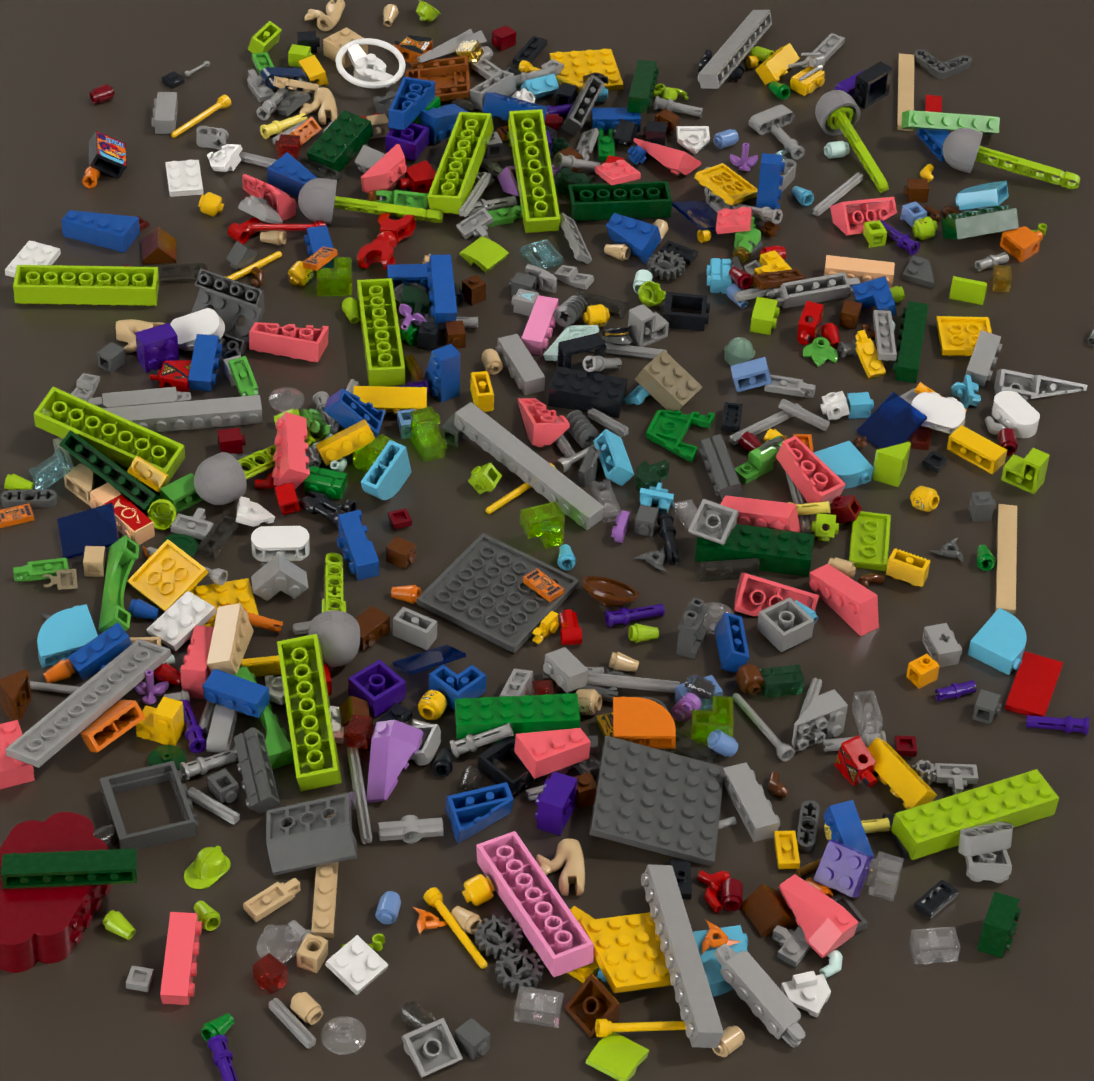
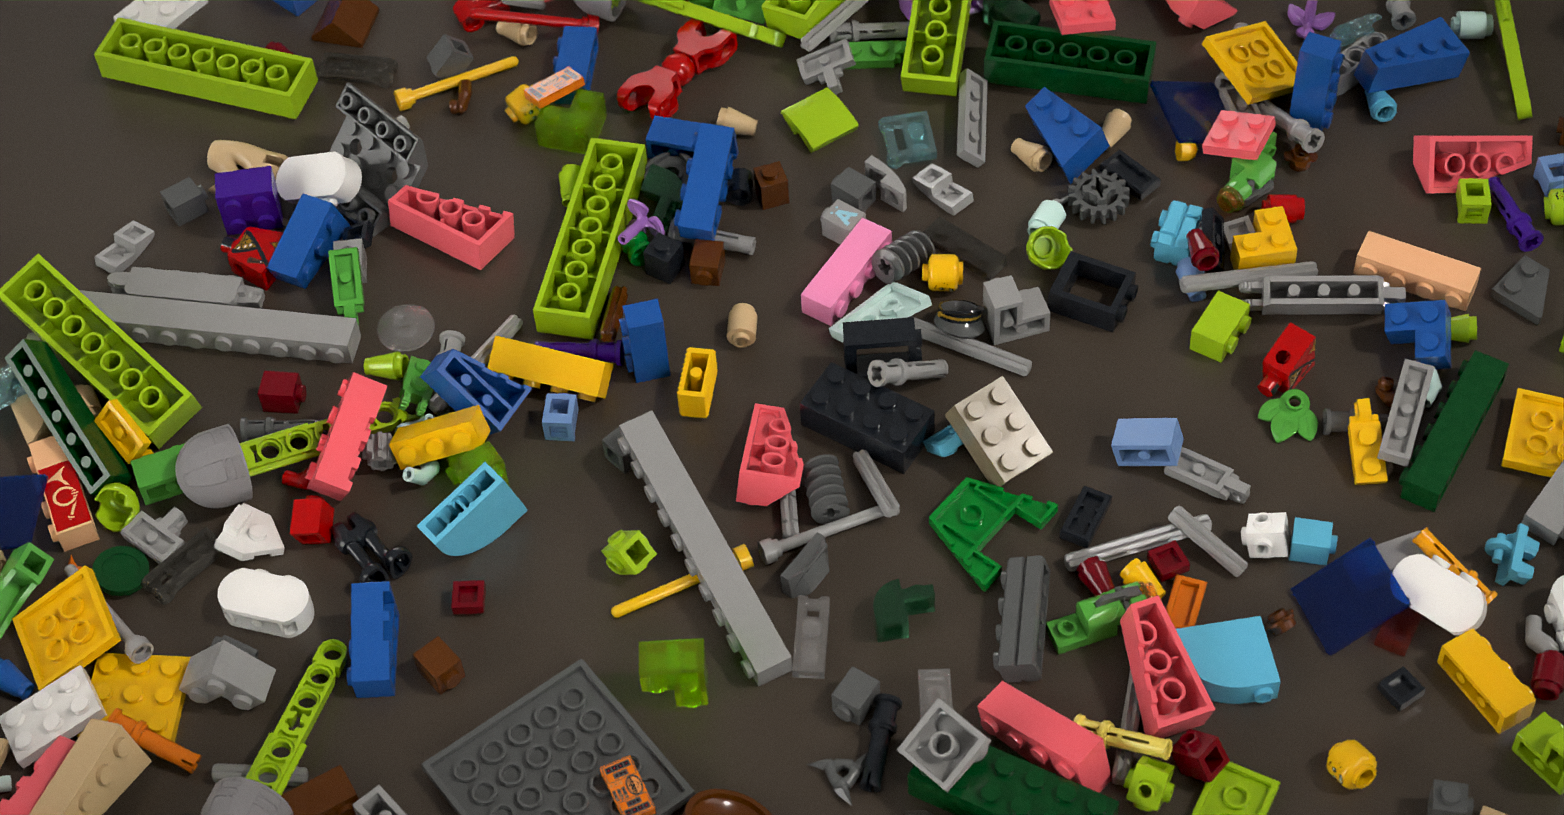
camera: 25 degrees right, 10 degrees up
green brick [304,466,348,500] -> none
orange cone [391,585,421,604] -> none
clear neon green brick [411,406,447,462] -> none
light grey brick [495,334,545,395] -> none
medium azure cone [557,544,576,571] -> none
medium azure brick [593,429,635,486] -> none
medium lavender plate [611,510,630,543] -> none
medium azure hips [640,482,674,514] -> none
sand green piece [724,337,755,366] -> none
reddish brown plate [752,269,806,290] -> none
light grey axle [812,172,863,216] -> none
red cone [821,323,840,349] -> none
reddish brown brick [839,300,862,329] -> none
lime slope [872,442,911,487] -> none
none -> dark red plate [1147,540,1190,582]
none -> blue wedge [1354,17,1470,93]

